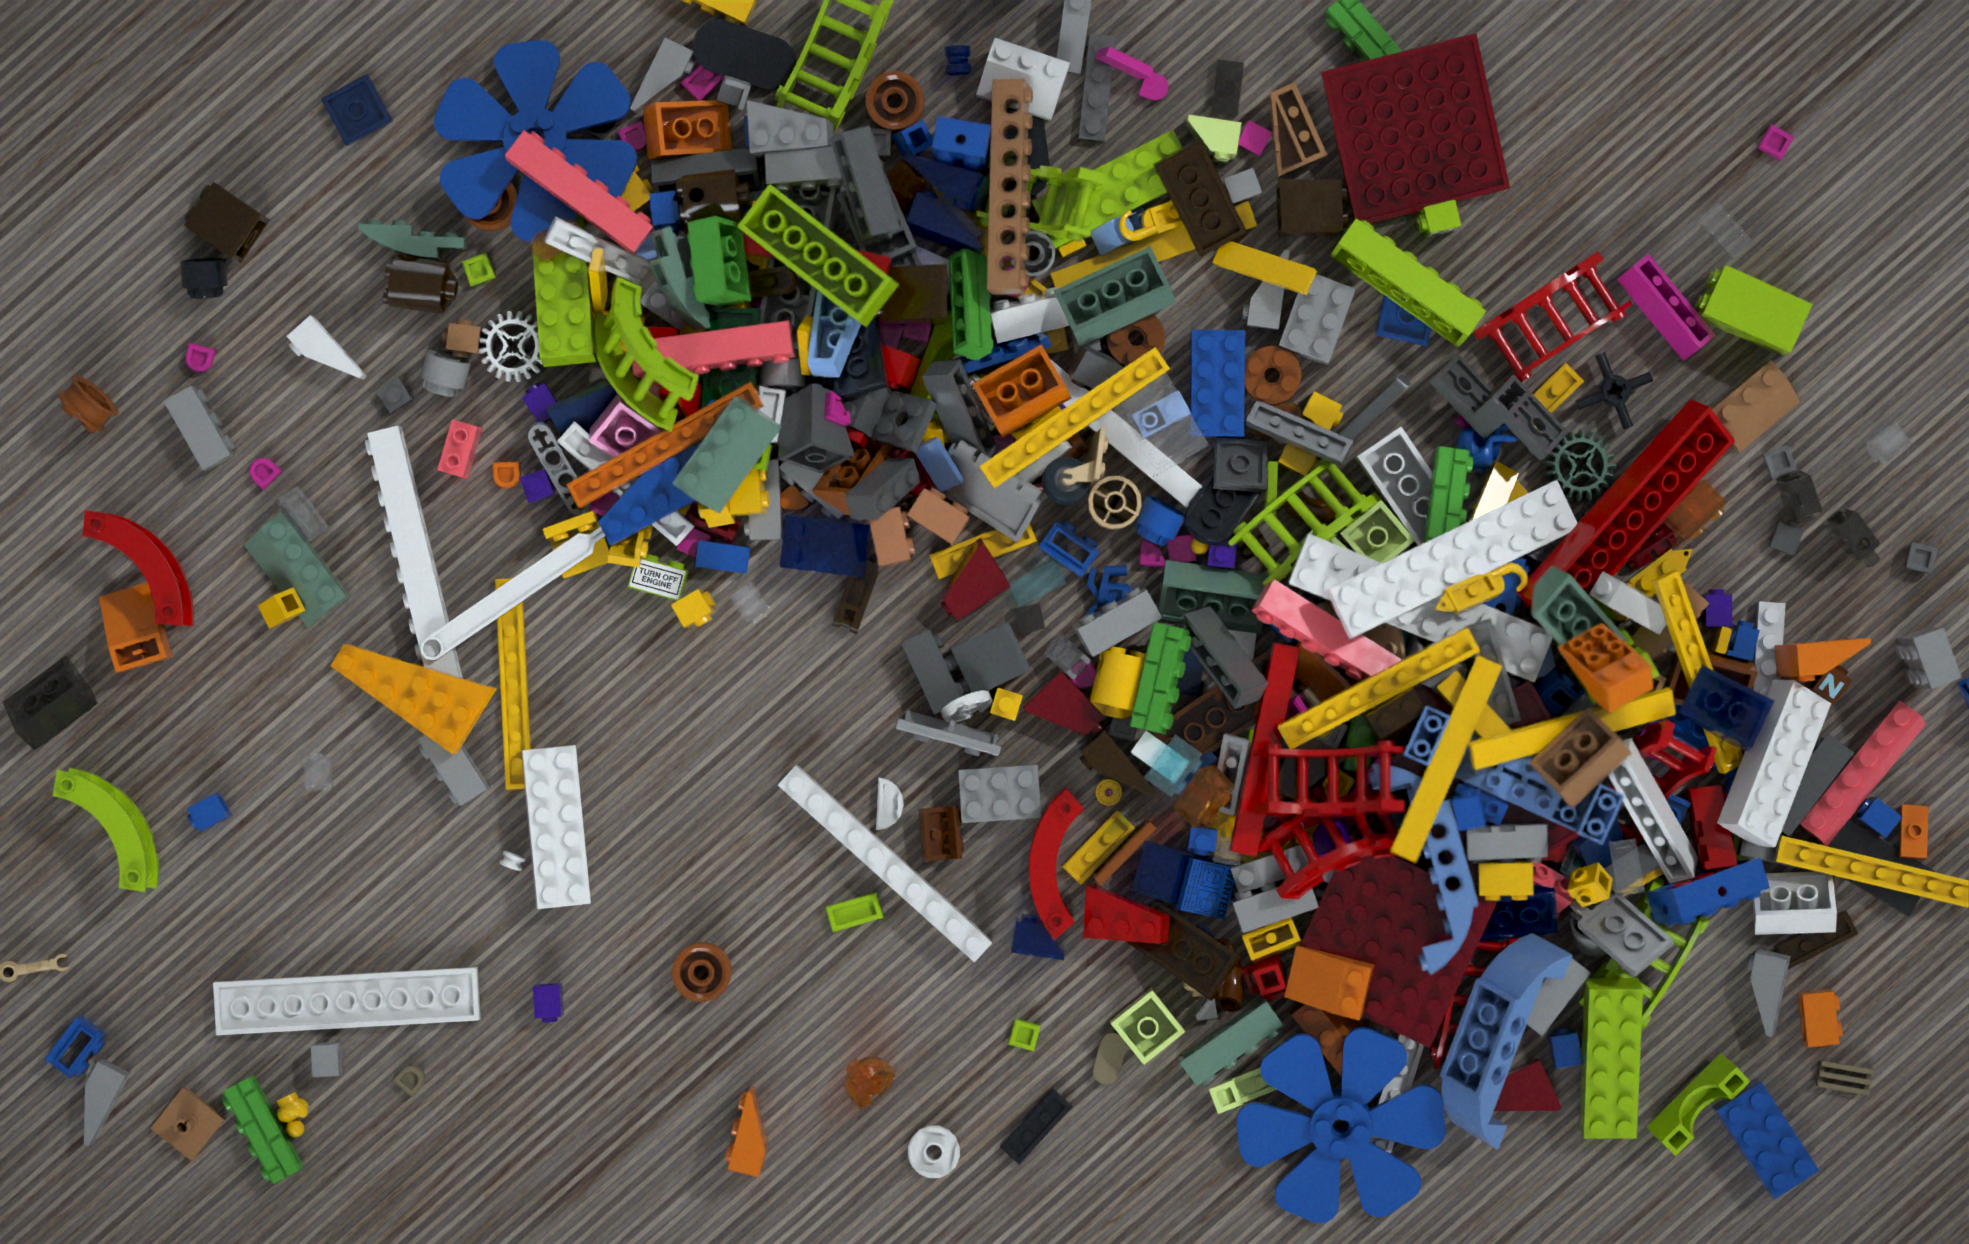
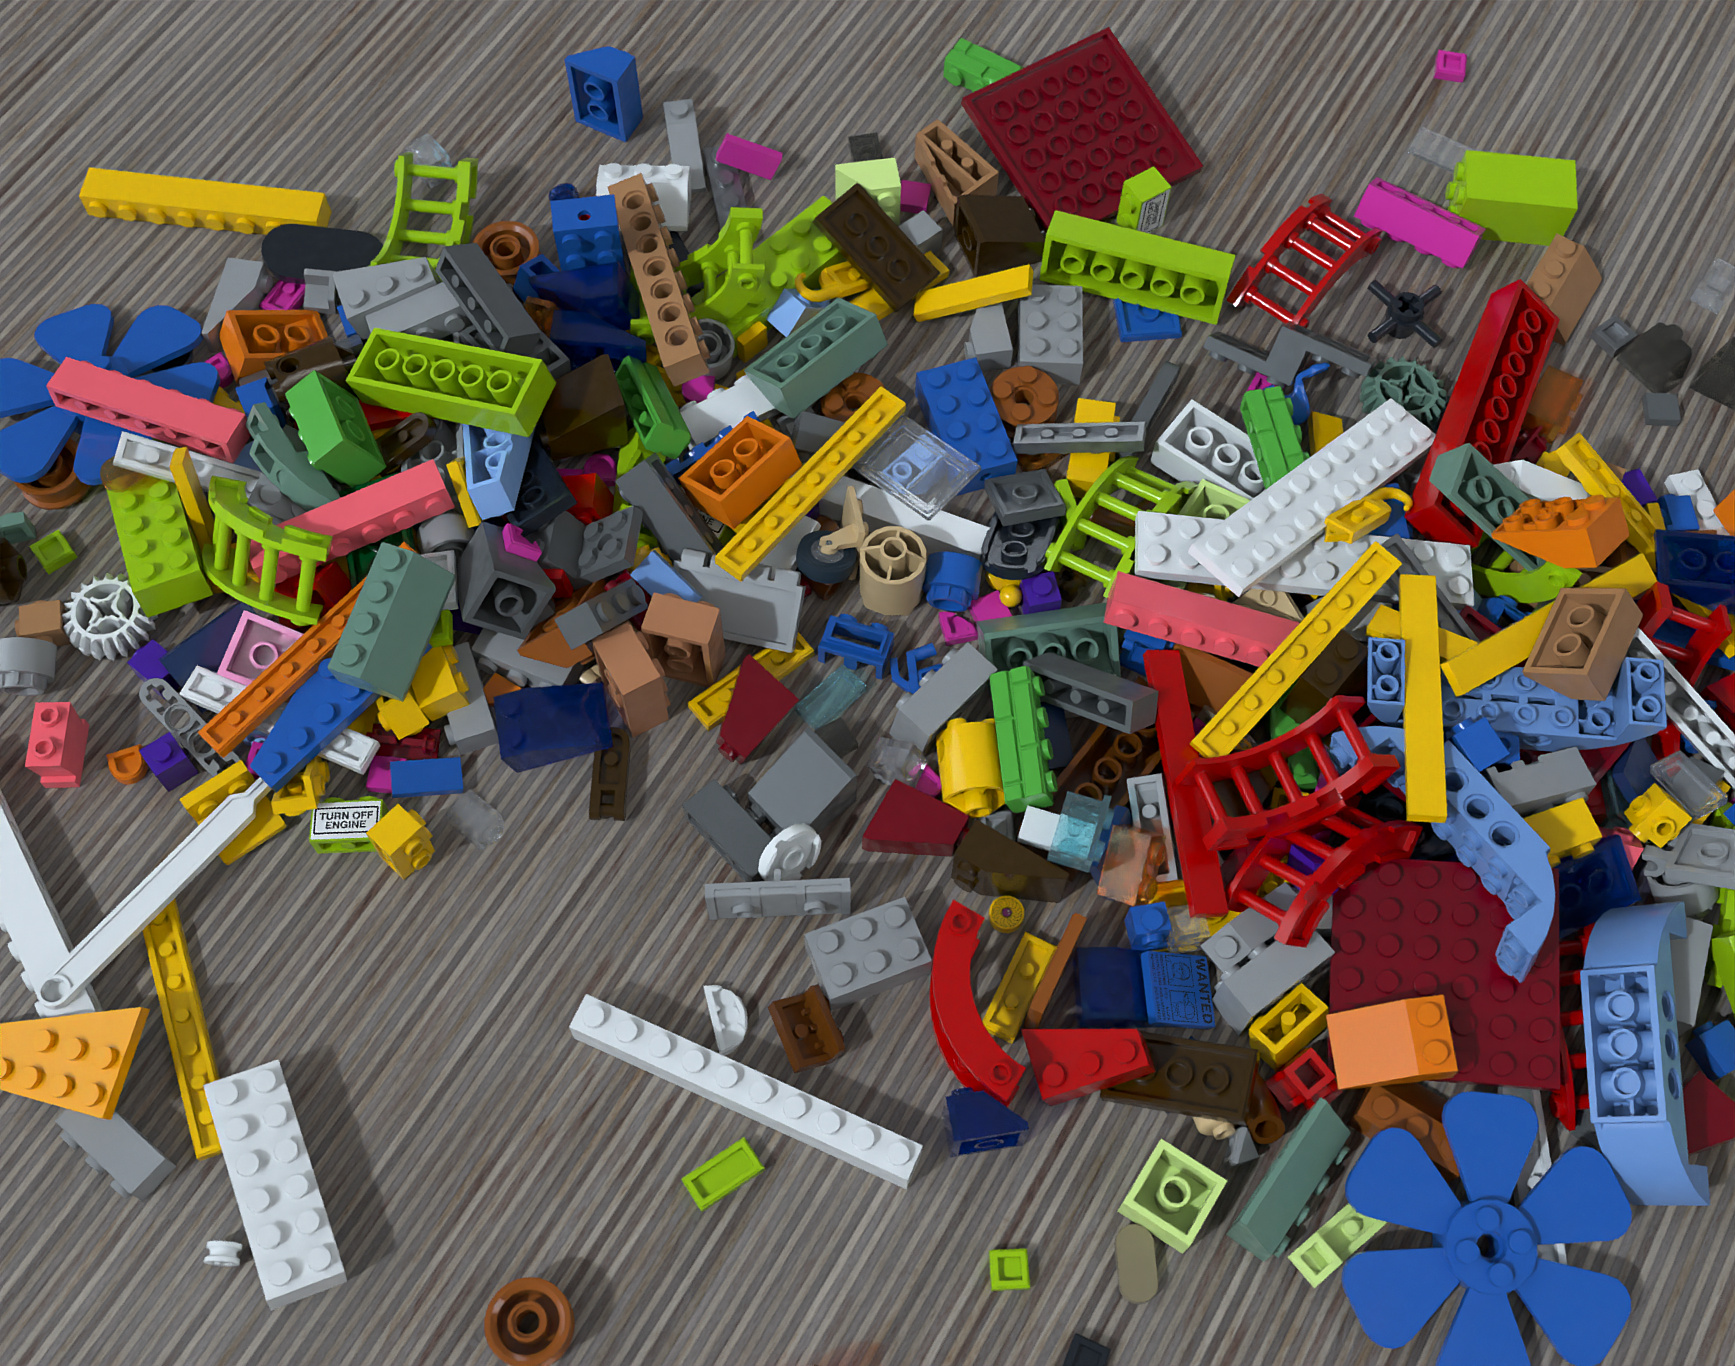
camera: 20 degrees left, 25 degrees down
yellow brick [990,687,1023,721] -> none
dark pink tile [1138,72,1169,101] -> none
yellow tile [1533,362,1584,428] -> none

